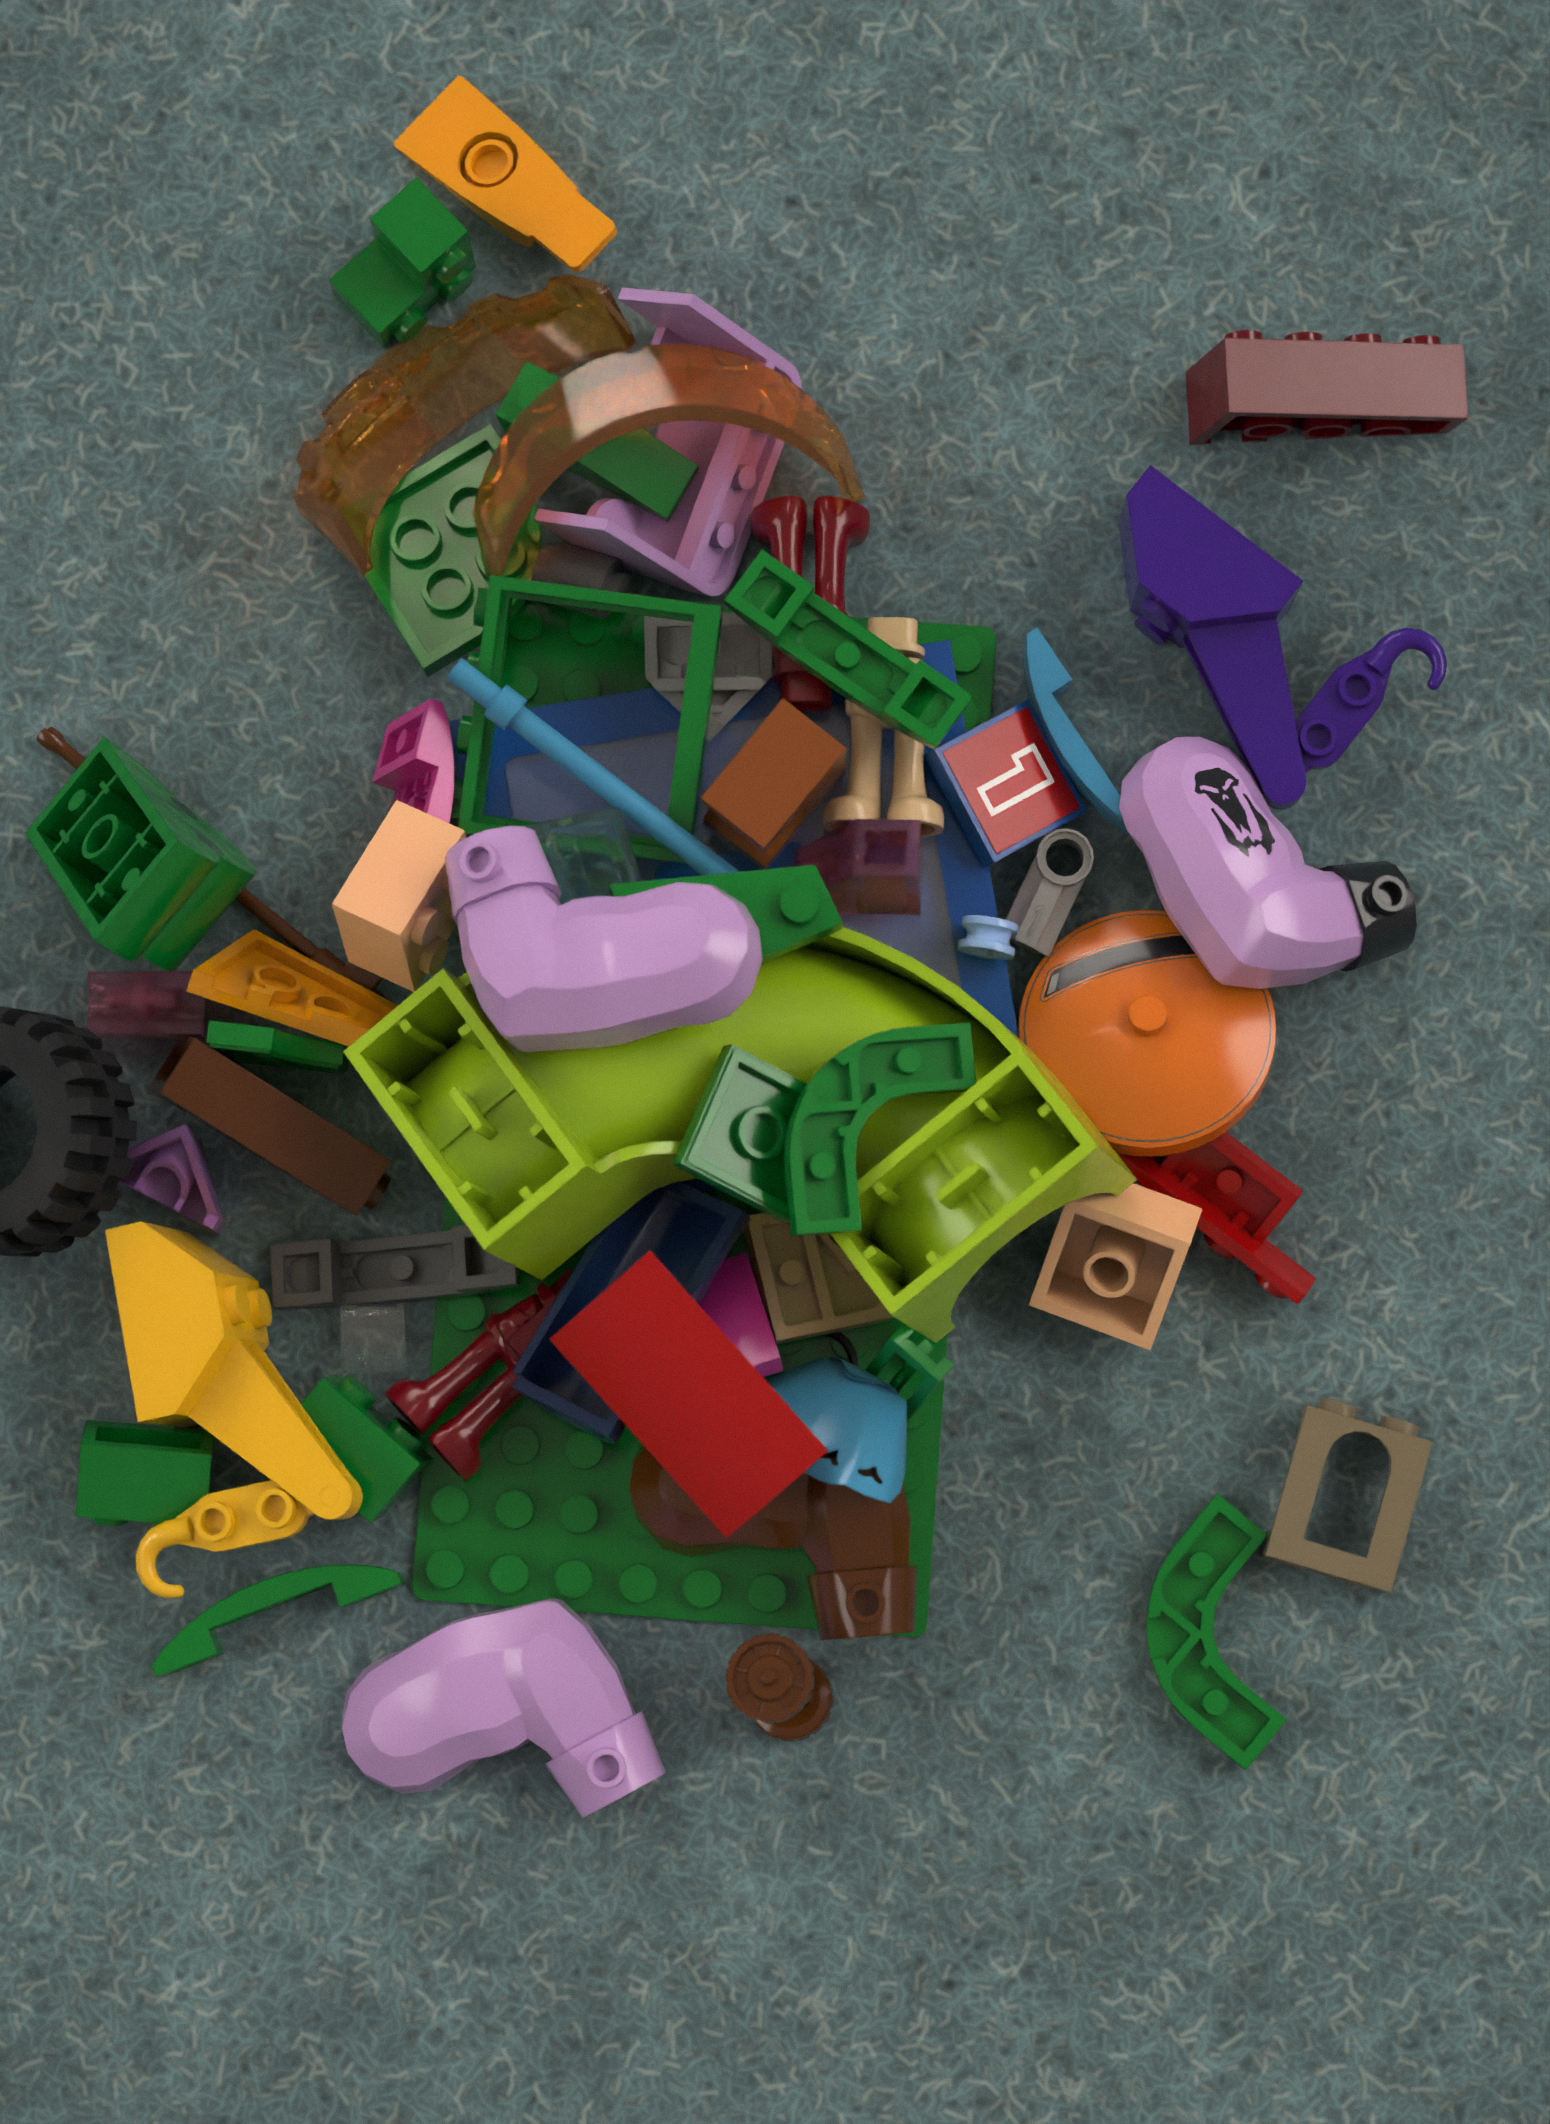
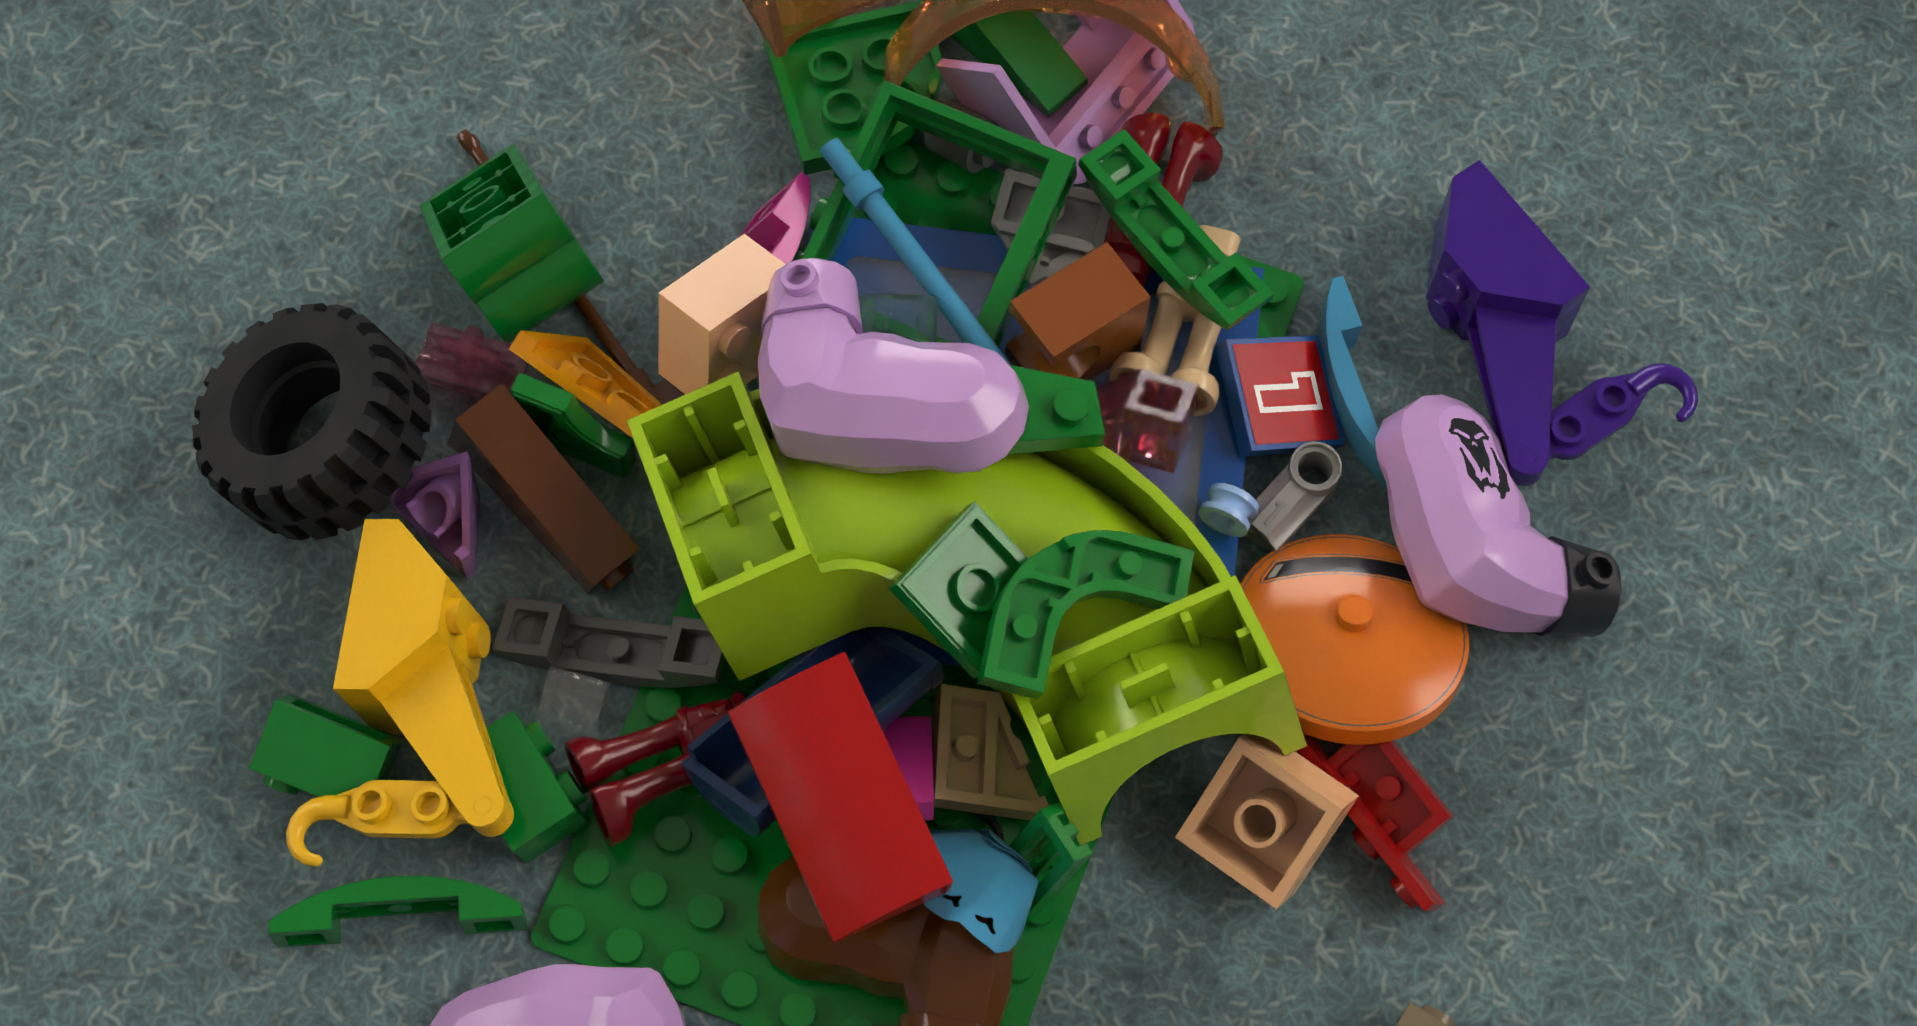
camera: 10 degrees right, 15 degrees down
wedge [1186,330,1468,445] -> none

